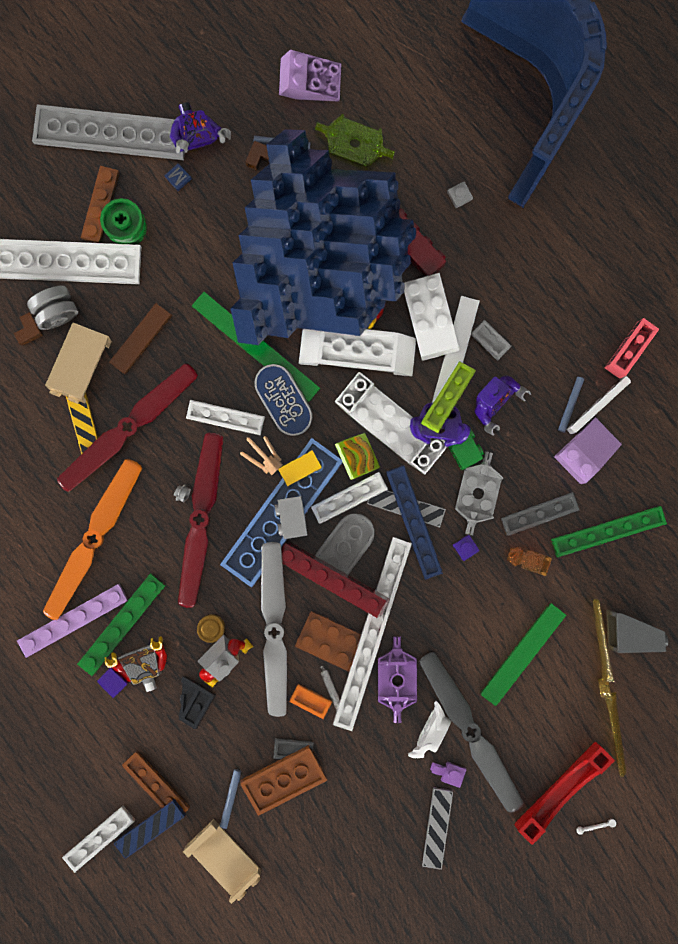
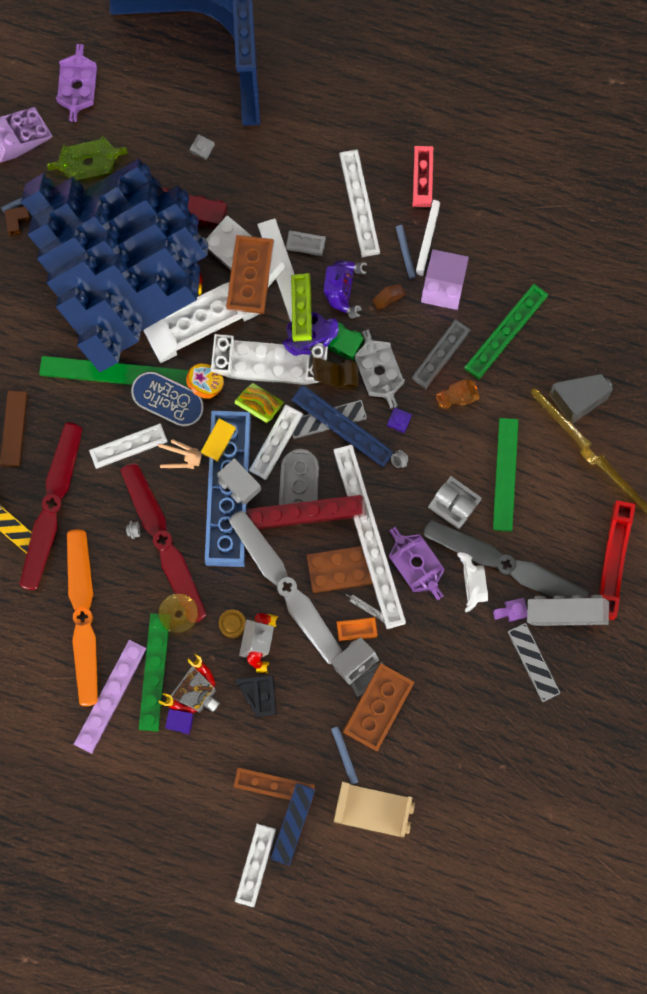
camera: 30 degrees left, 10 degrees down
none -> medium lavender plate [56,44,97,122]
none -> clear yellow dish [159,594,198,633]
none -> tile [186,363,224,398]
none -> dark orange plate [226,235,274,314]
none -> dark brown door [312,357,359,389]
none -> light grey brick [331,637,379,685]
none -> white tile [339,149,380,257]
none -> reddish brown piece [372,284,406,309]
none -> light grey plate [391,450,408,468]
none -> light grey plate [428,476,482,529]
none -> light grey brick [527,595,609,626]

